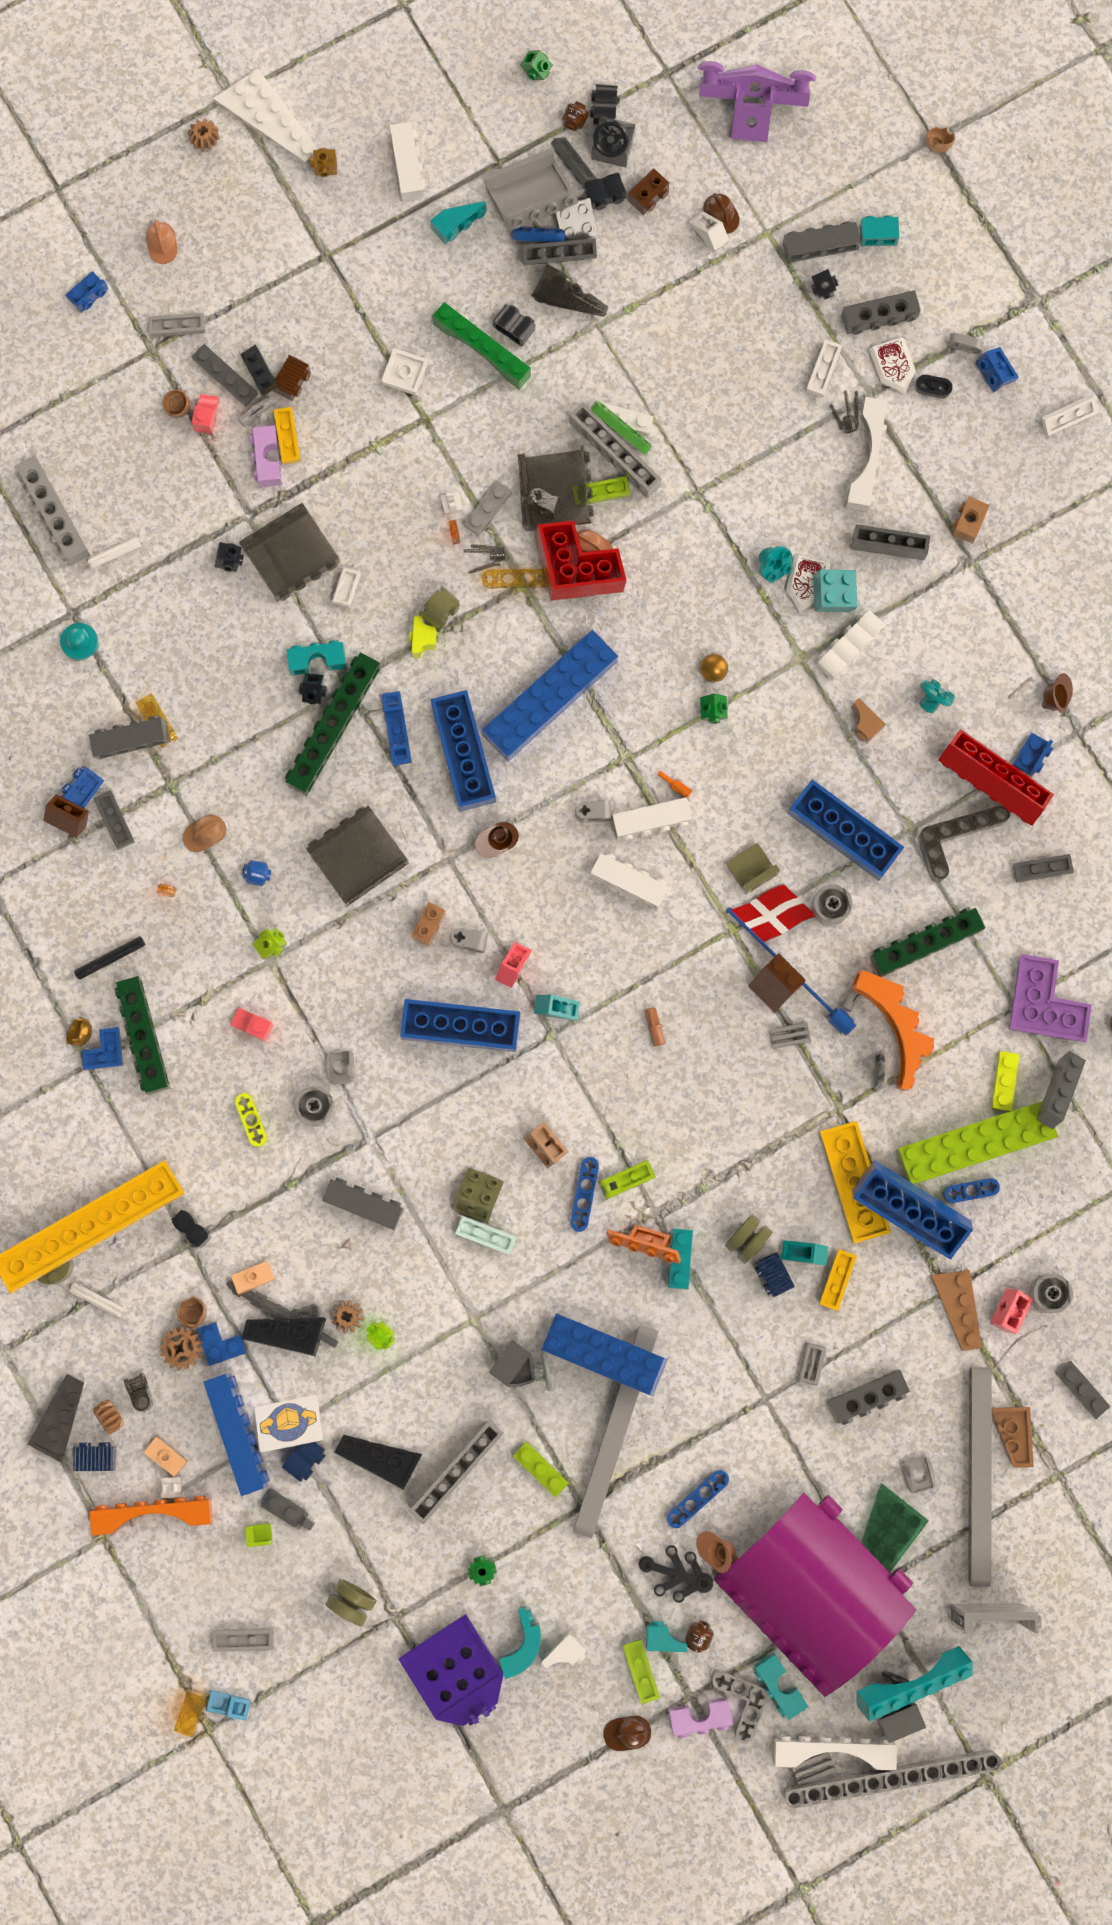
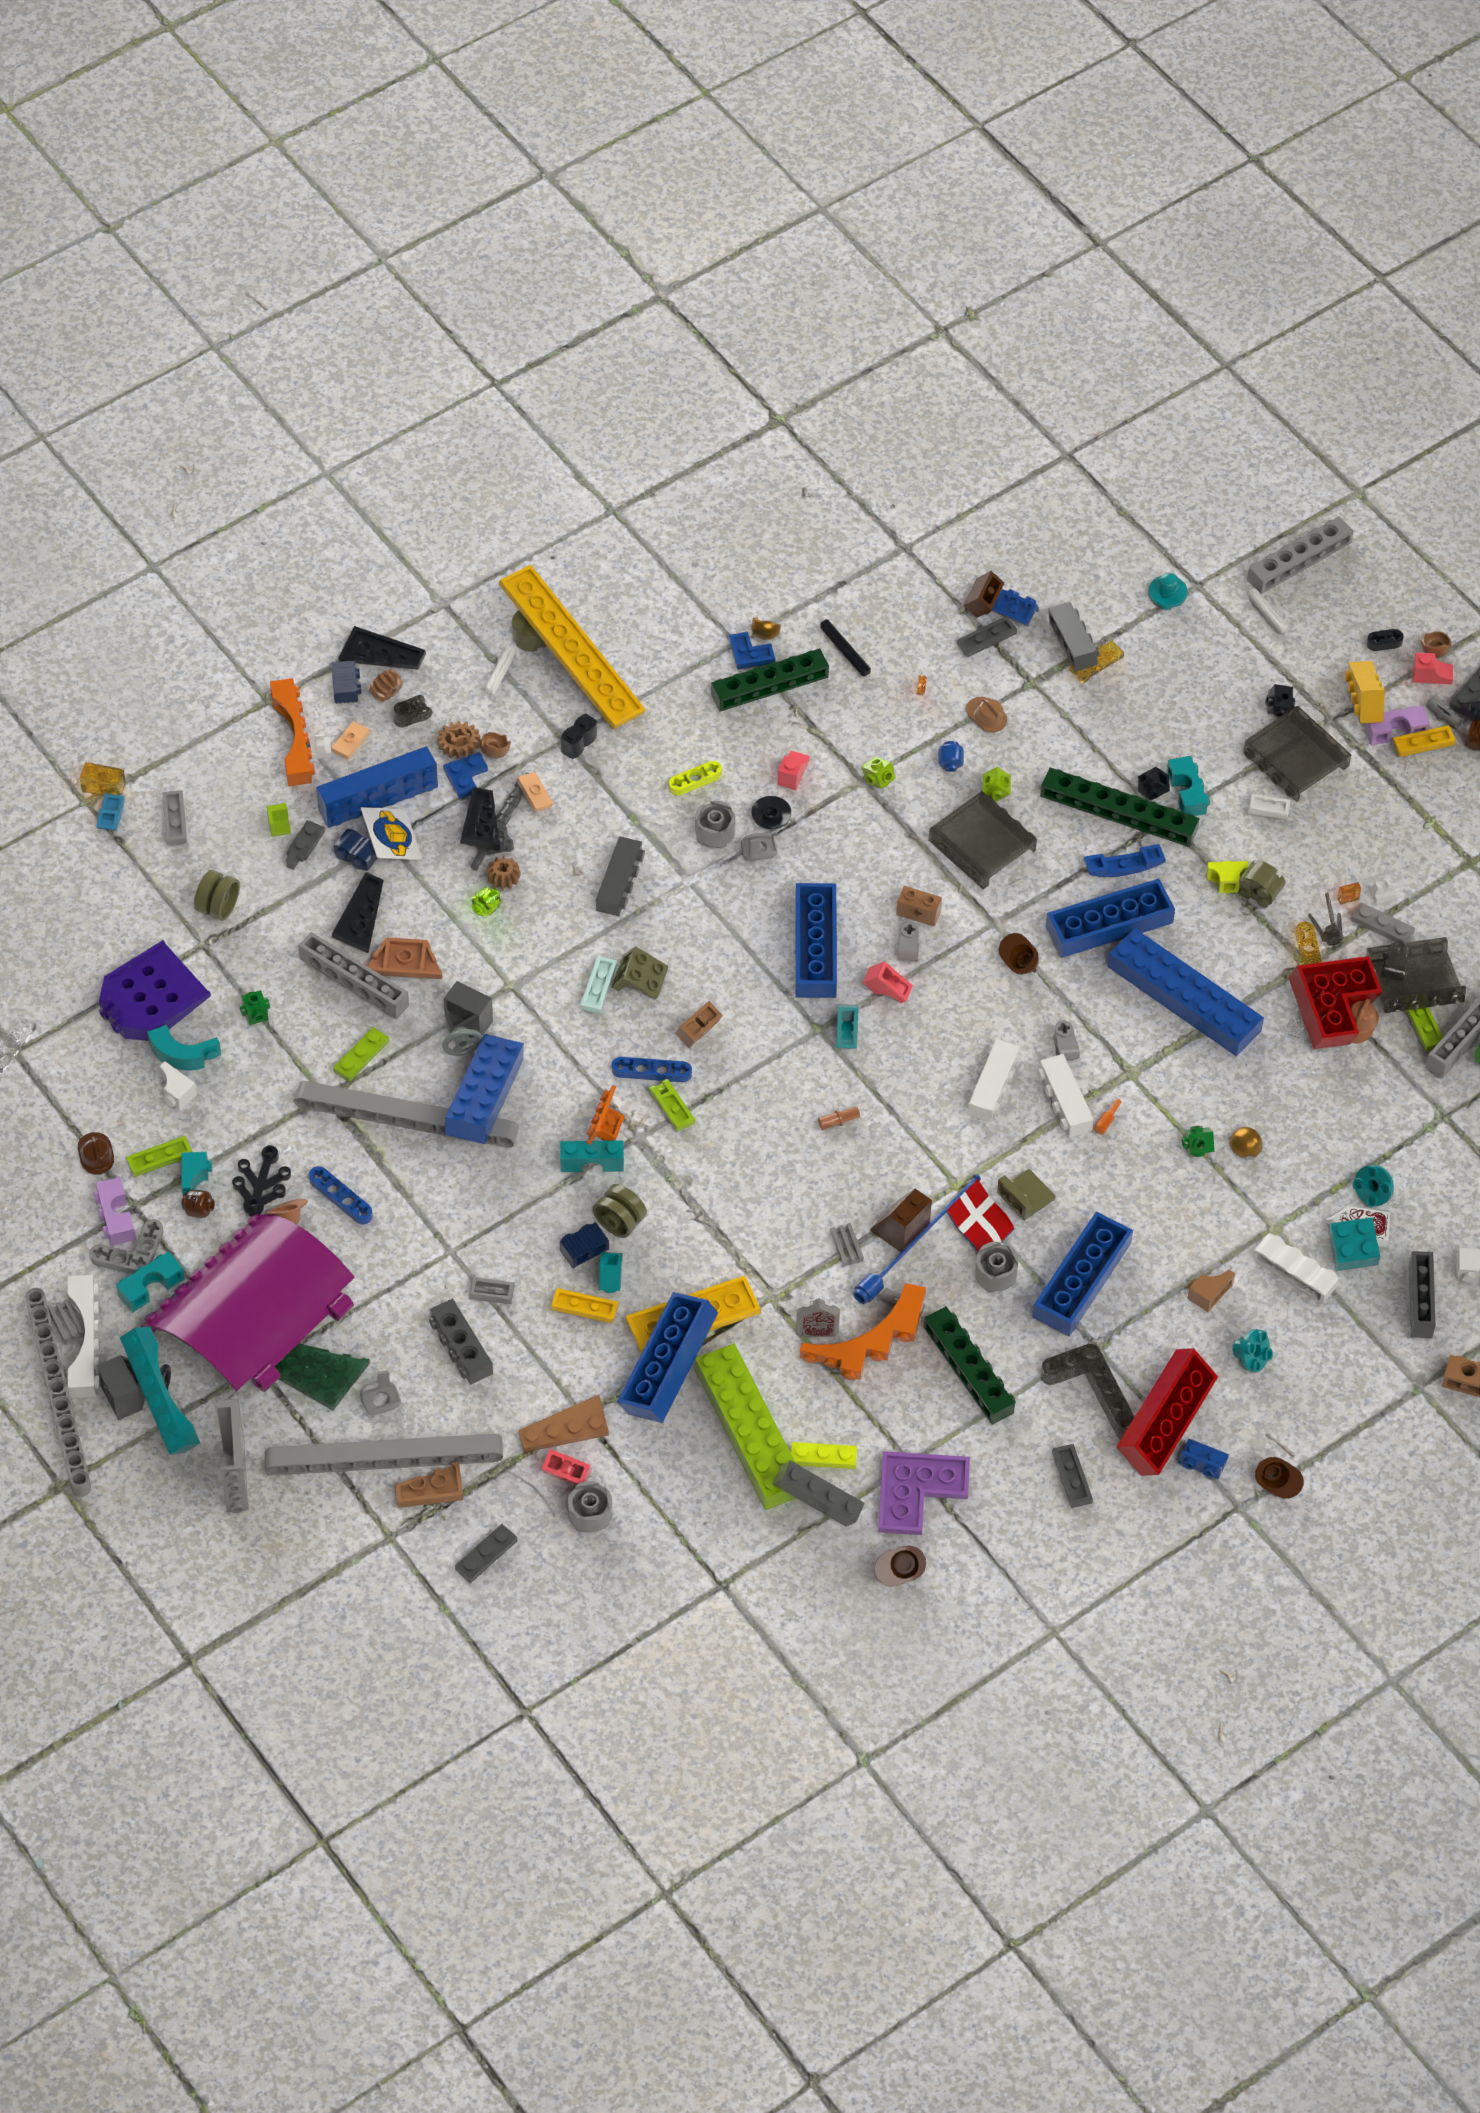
camera: 85 degrees right, 25 degrees down
blue beam [943,1178,1000,1203] -> none
none -> nougat wing [366,937,443,979]
none -> black dish [751,796,791,829]
none -> lime brick [982,766,1011,802]
none -> yellow wedge [1345,661,1385,724]
none -> black beam [1366,629,1404,651]

